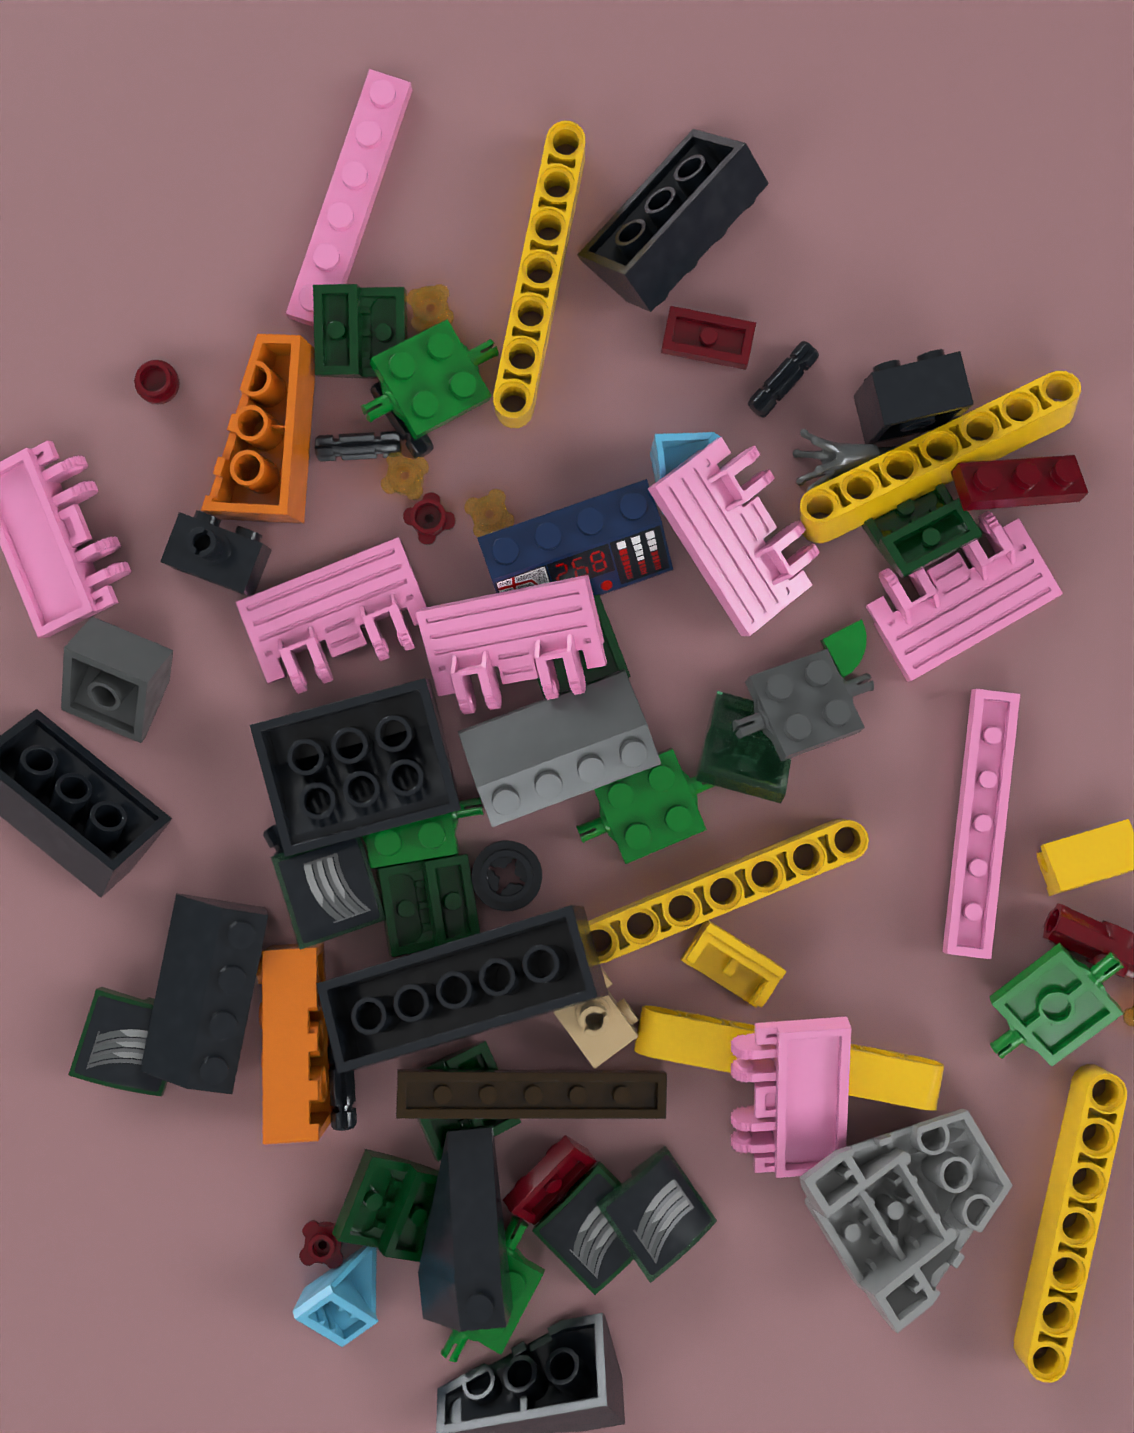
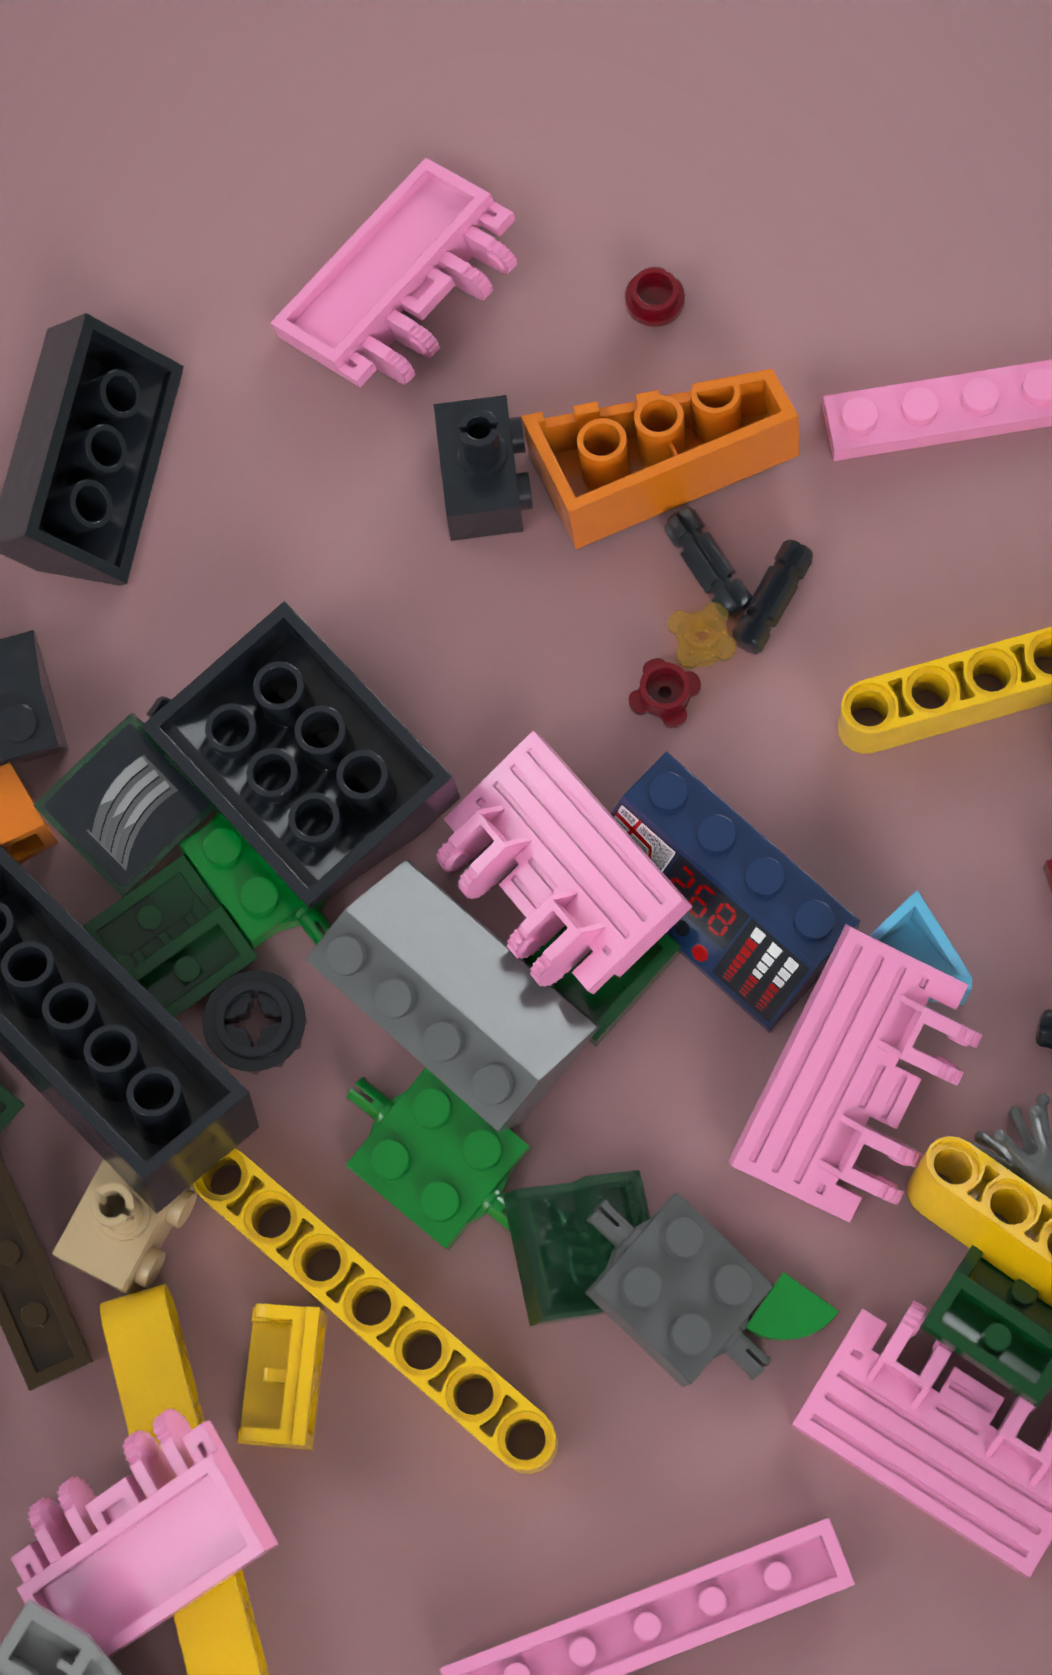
camera: 70 degrees right, 15 degrees down
dark grey slope [61,616,173,743] -> none
bright pink hinge [235,537,427,694] -> none
dark green slope [313,284,408,379] -> none
green plate [361,319,499,440] -> none
clear yellow plate [407,284,454,332] -> none
clear yellow plate [464,489,515,537] -> none

